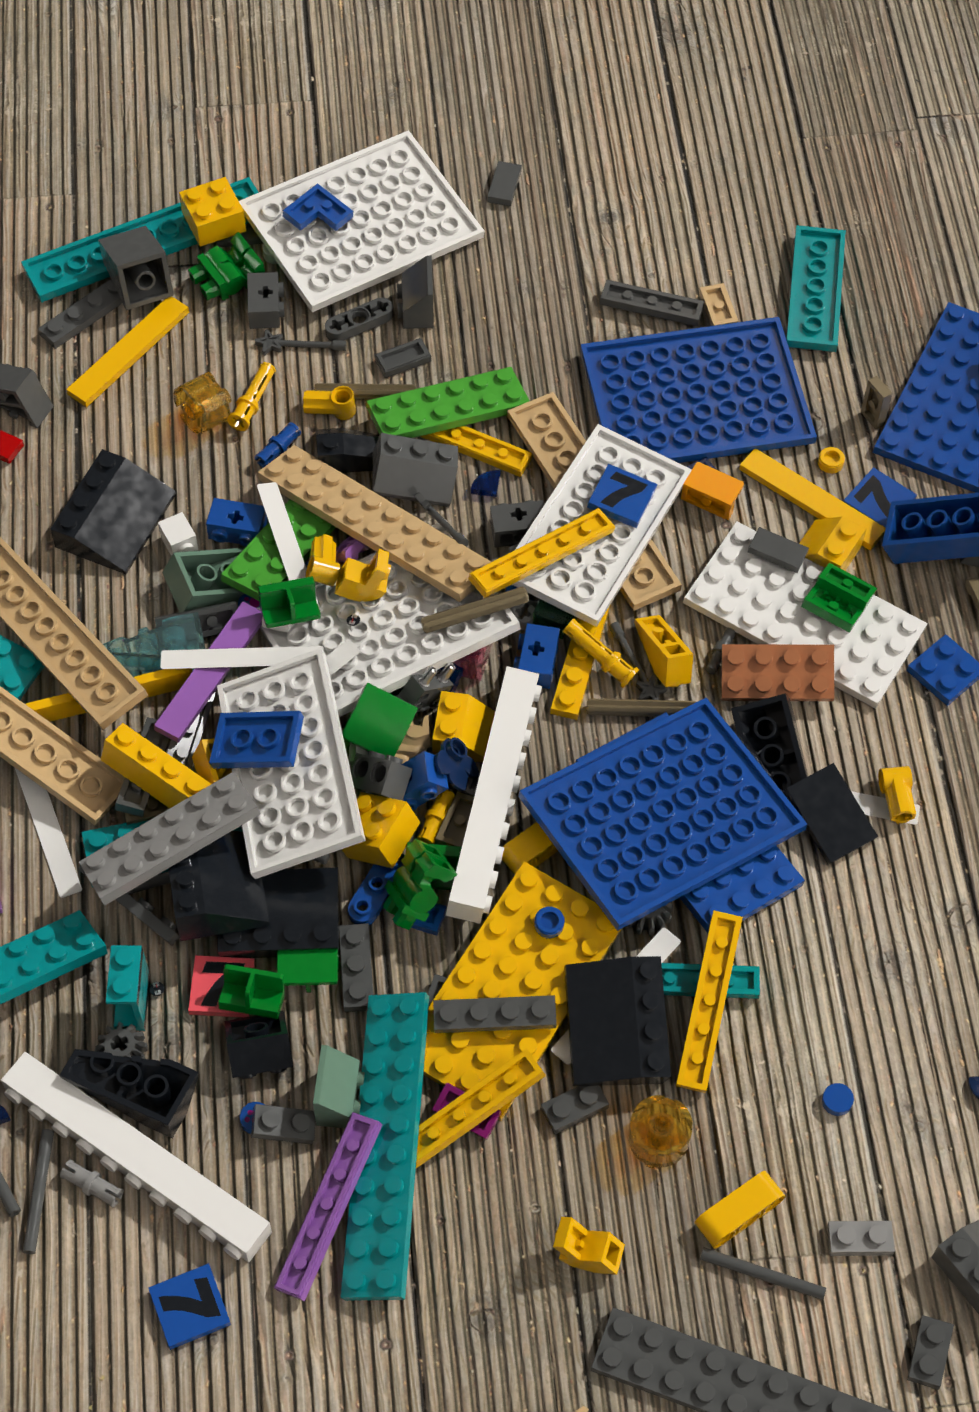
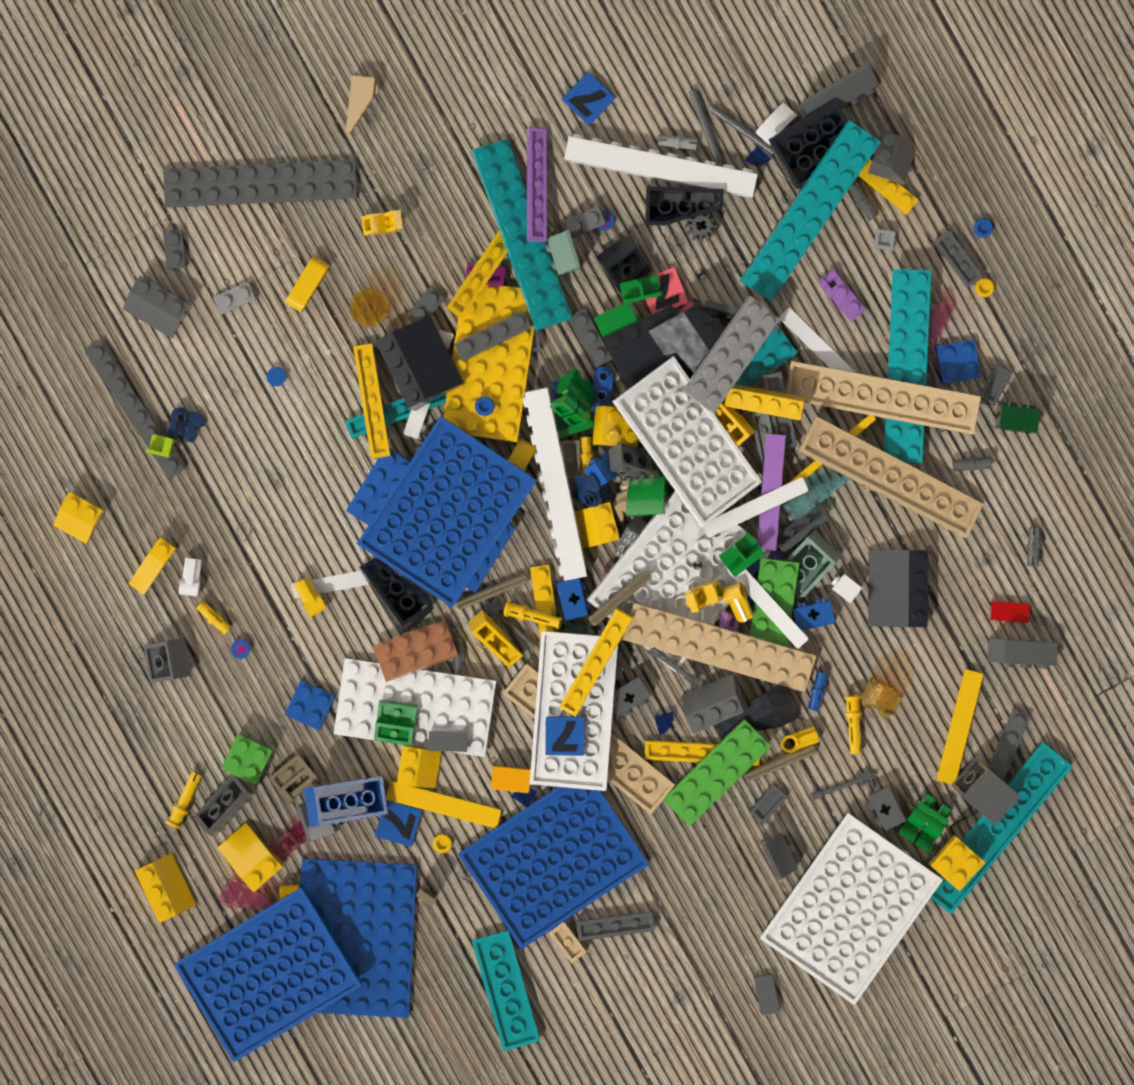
camera: 155 degrees right, 30 degrees up
teal panel [106,945,150,1031] -> none
blue plate [209,711,304,769] -> none
blue plate [283,183,354,231] -> none
dark grey beam [325,298,393,341] -> none
dark grey bar [700,1247,826,1300] -> none
black tile [784,763,878,865] -> none

